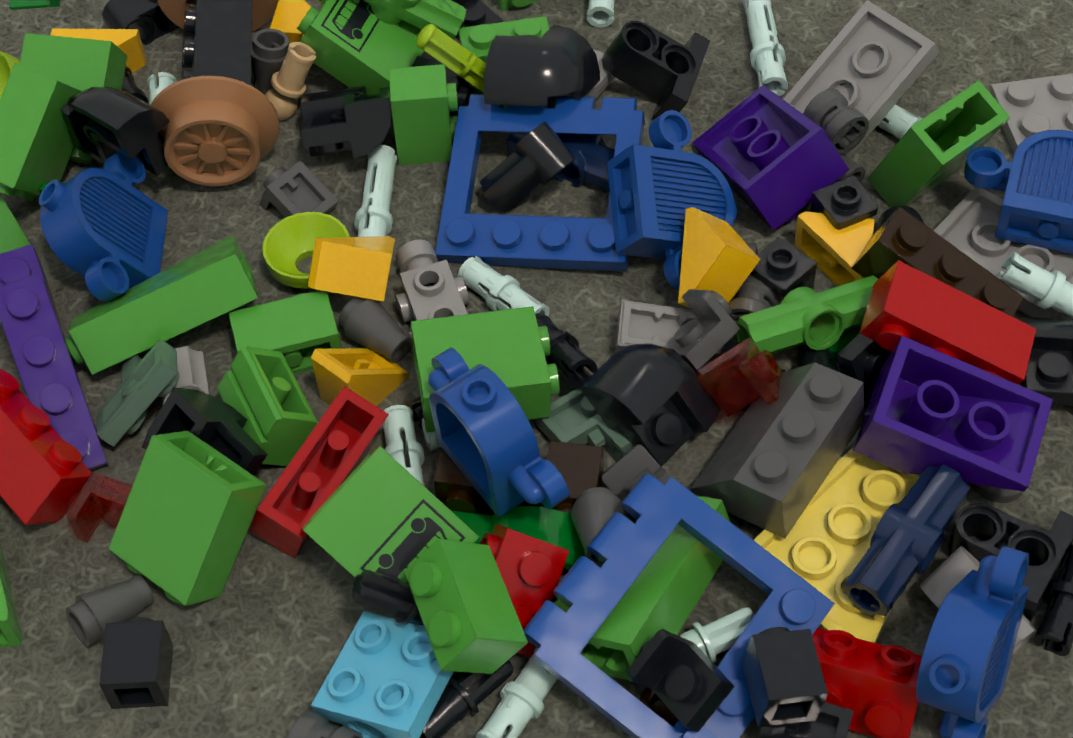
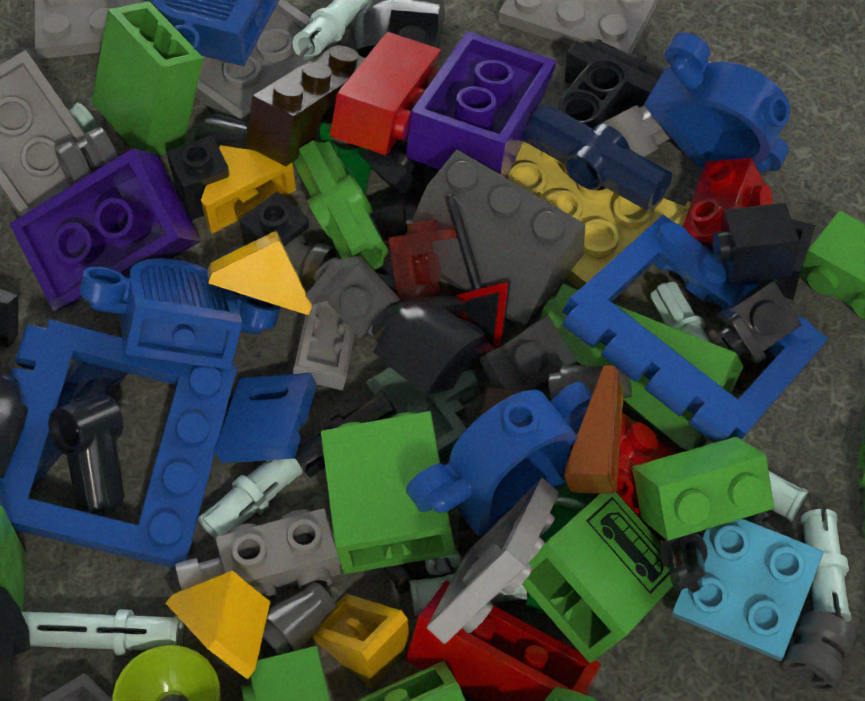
camera: 90 degrees left, 5 degrees up
none -> blue piece [214,373,317,463]
none -> light grey plate [426,477,559,644]
none -> black piece [446,194,511,348]
none -> dark orange slope [564,365,624,494]

